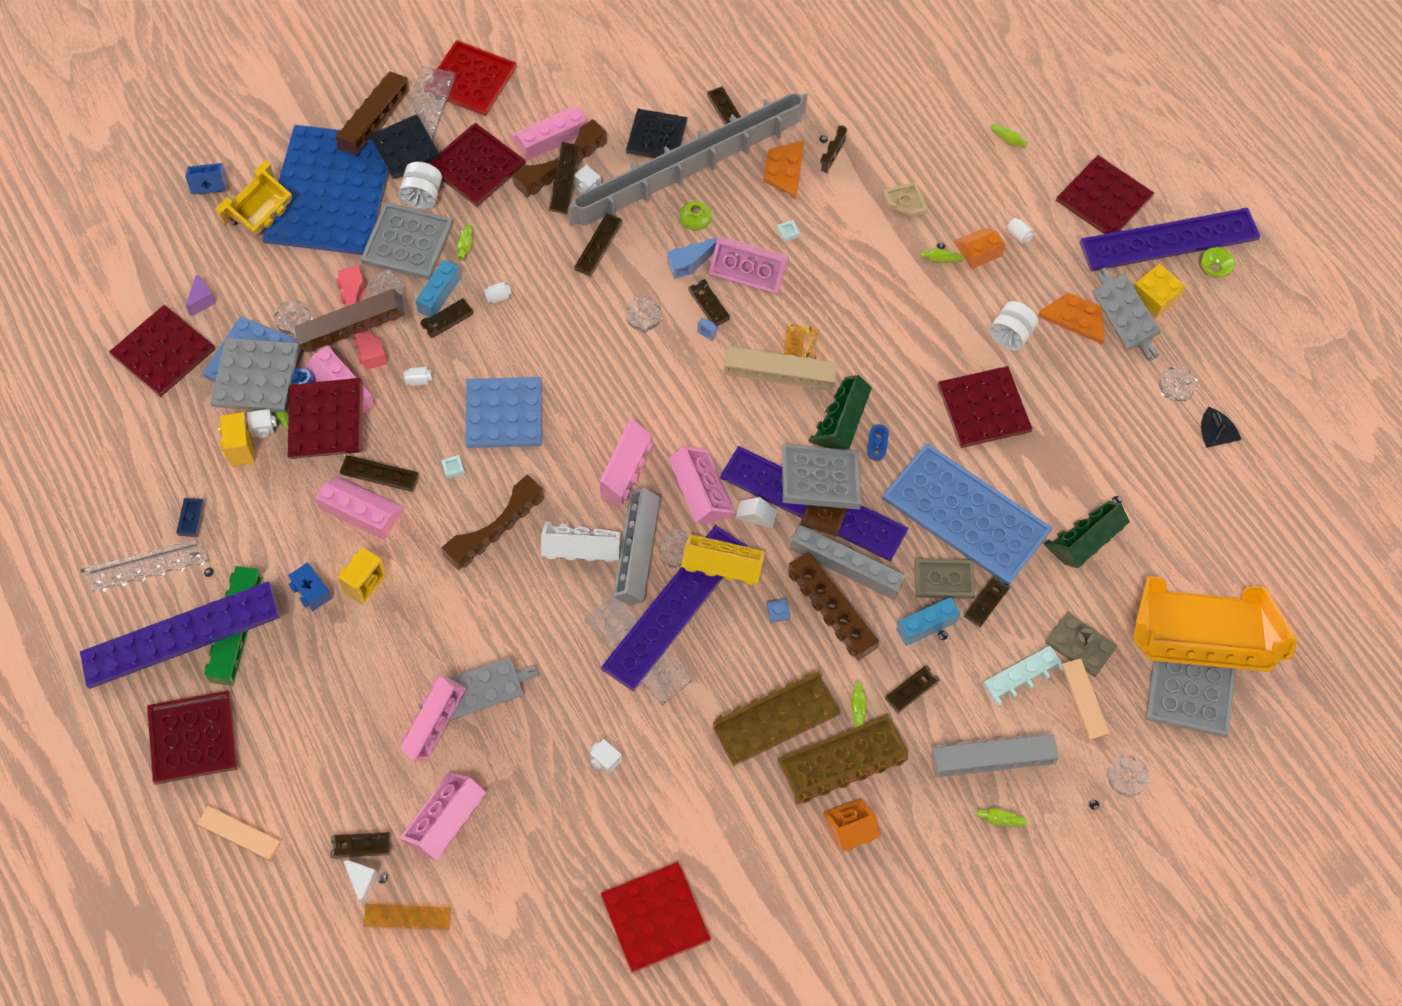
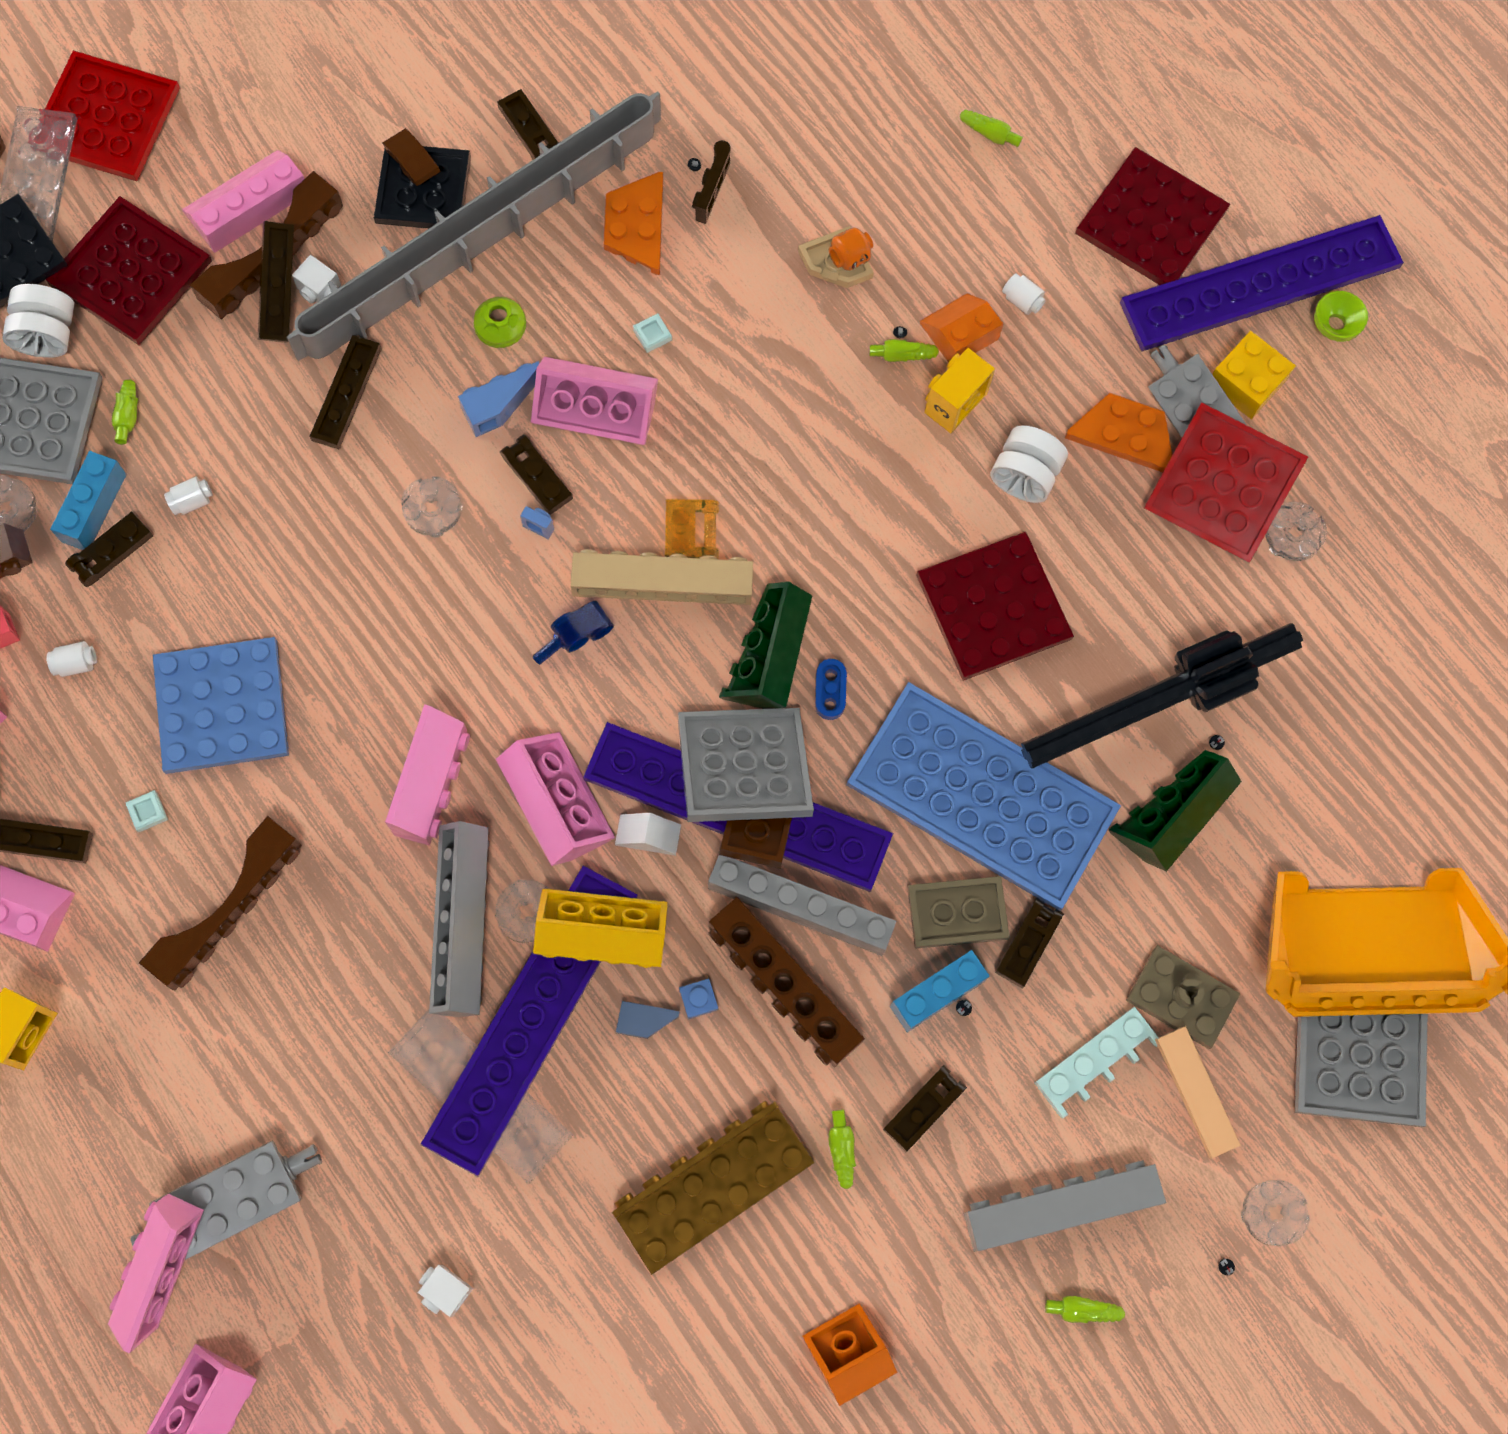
camera: 10 degrees left, 10 degrees up
white wedge [541,521,621,562] -> none
pearl gold bracket [777,715,908,804] -> none
black shield [1201,406,1242,448] -> none
none -> reddish brown slope [382,128,440,186]
none -> clear blue beam [533,601,614,665]
none -> sand blue tile [616,1001,680,1039]
none -> orange head [829,228,873,271]
none -> yellow brick [924,348,995,434]
none -> black axle [1021,623,1303,769]
none -> red plate [1144,402,1308,563]

